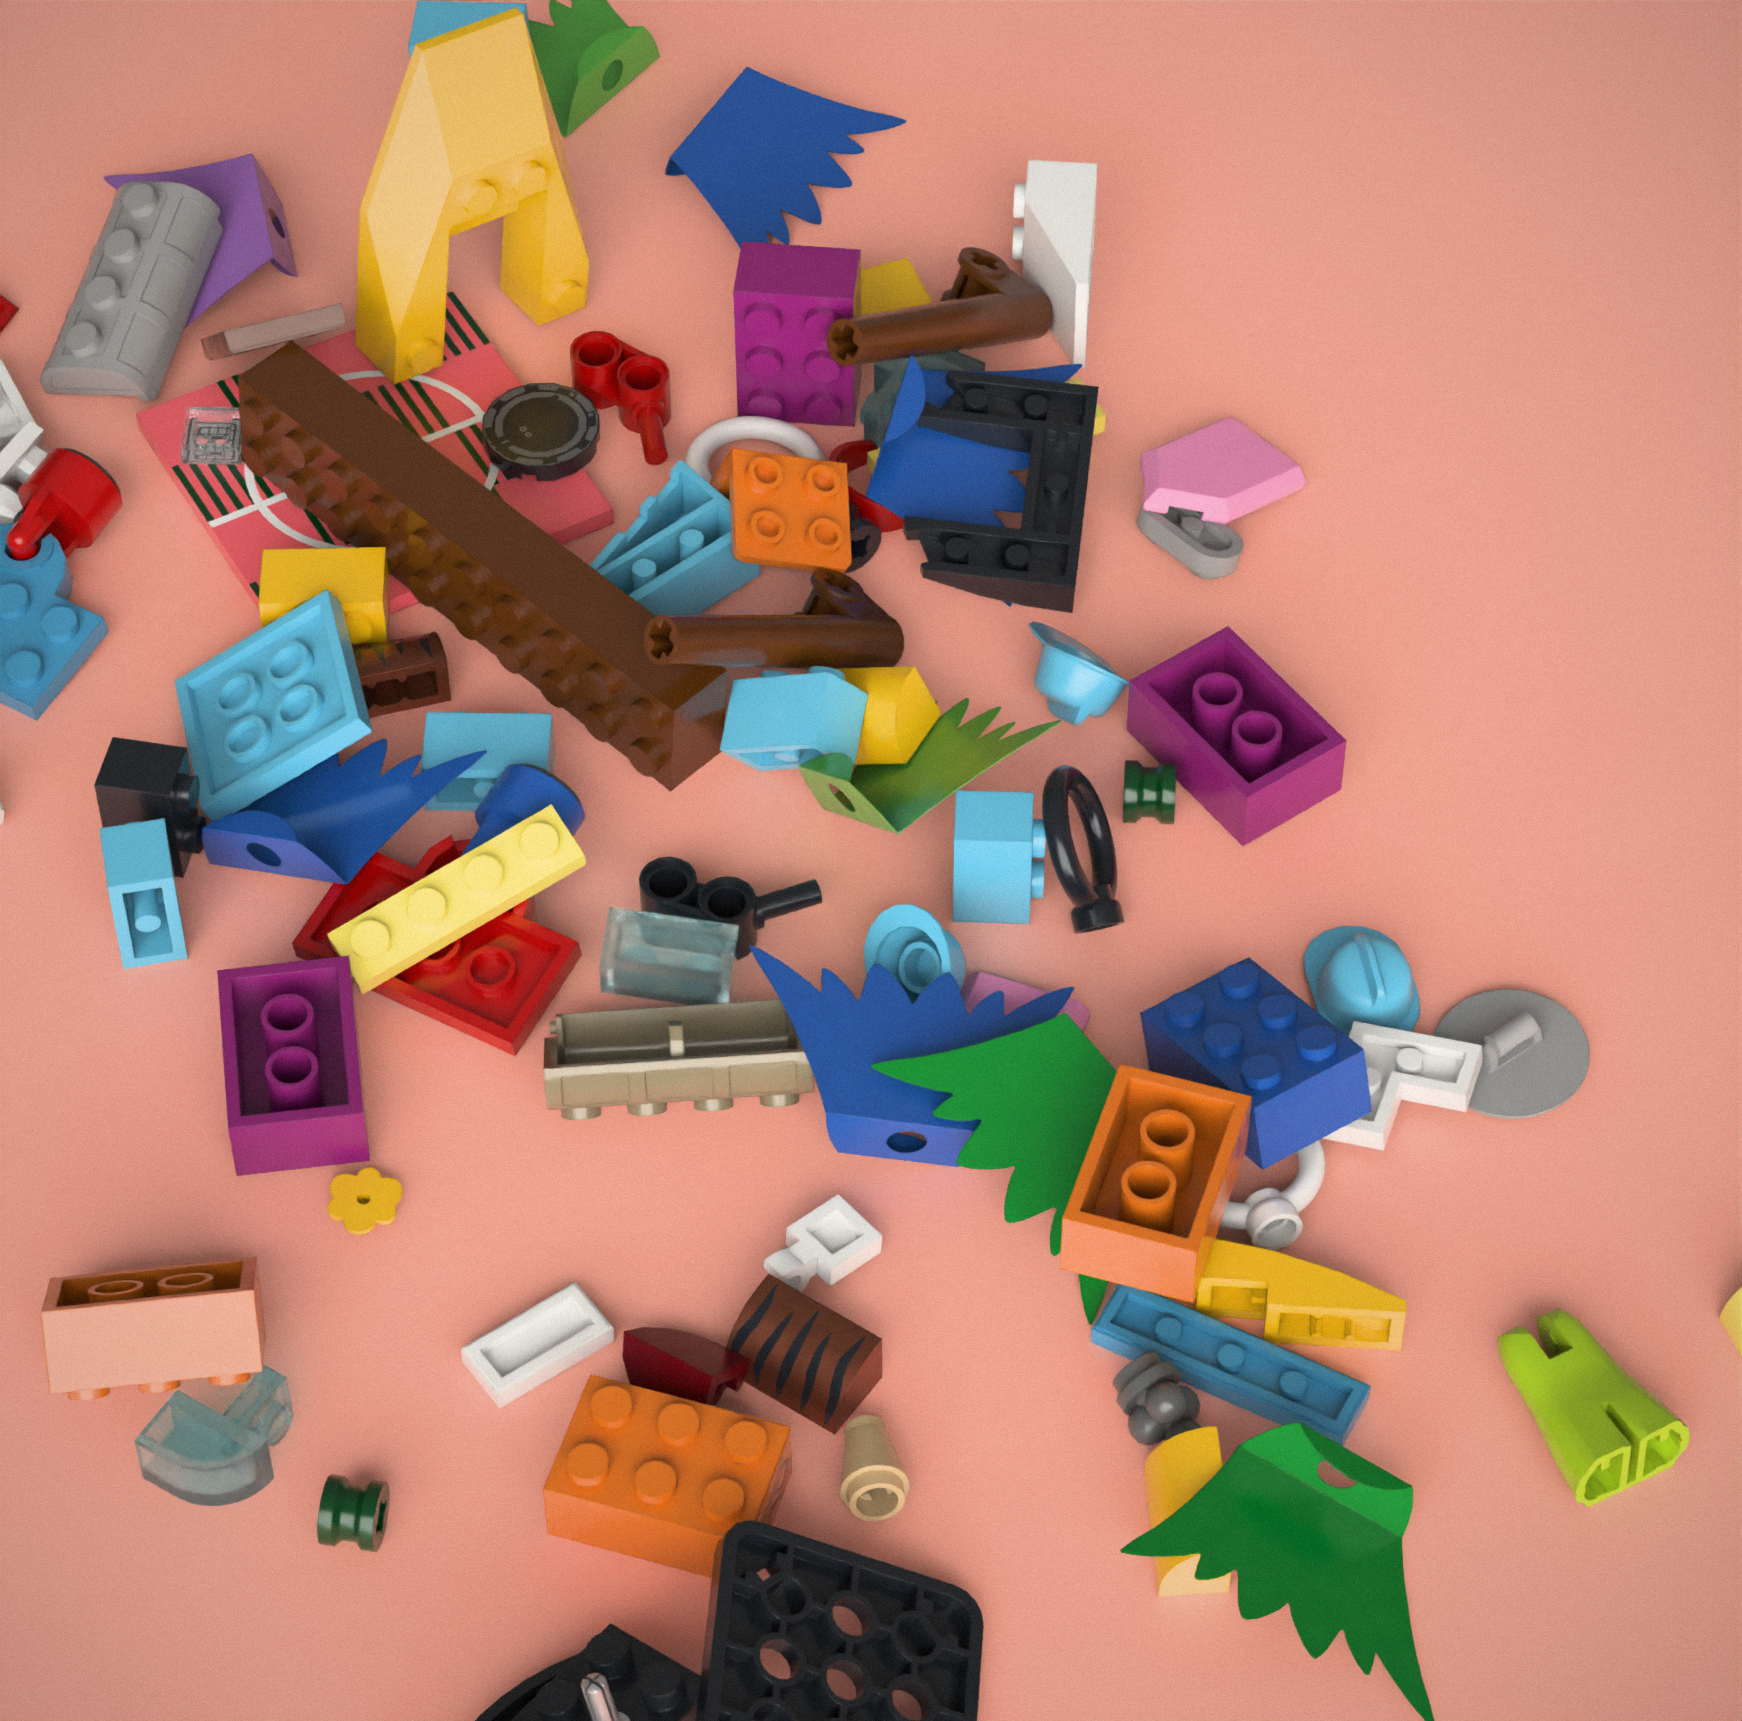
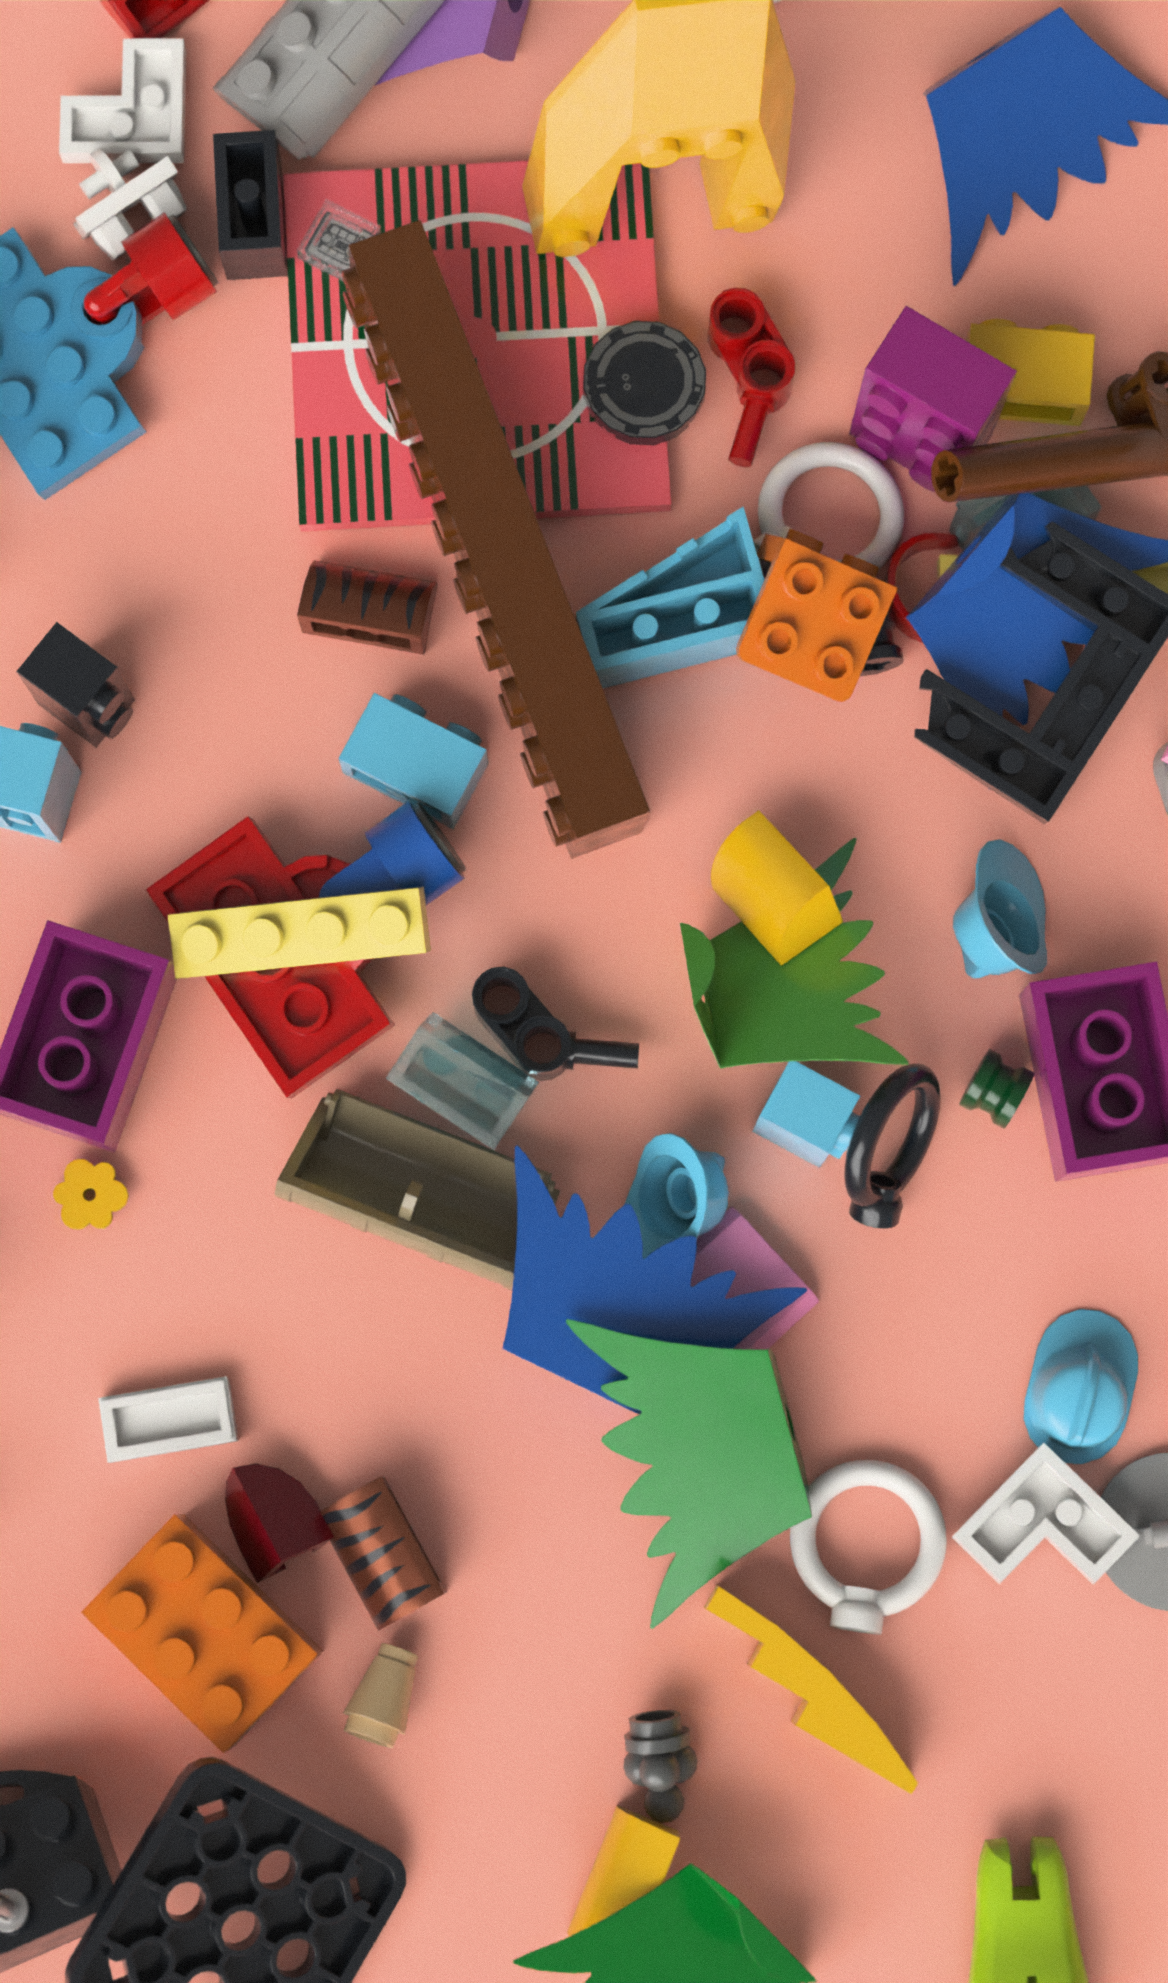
camera: 25 degrees right, 30 degrees up
medium azure plate [175,589,373,821] -> none
tile [201,303,347,361] -> none
blue piece [202,739,487,885] -> none
yellow brick [259,547,391,644] -> none
reddish brown axle [644,567,904,669] -> none
medium azure brick [720,666,868,771] -> none
white plate [763,1194,882,1292] -> none
orange brick [1060,1063,1252,1303] -> none
dark azure tile [1091,1284,1371,1446] -> none
blue brick [1140,957,1372,1170] -> none
none -> black brick [213,130,288,280]

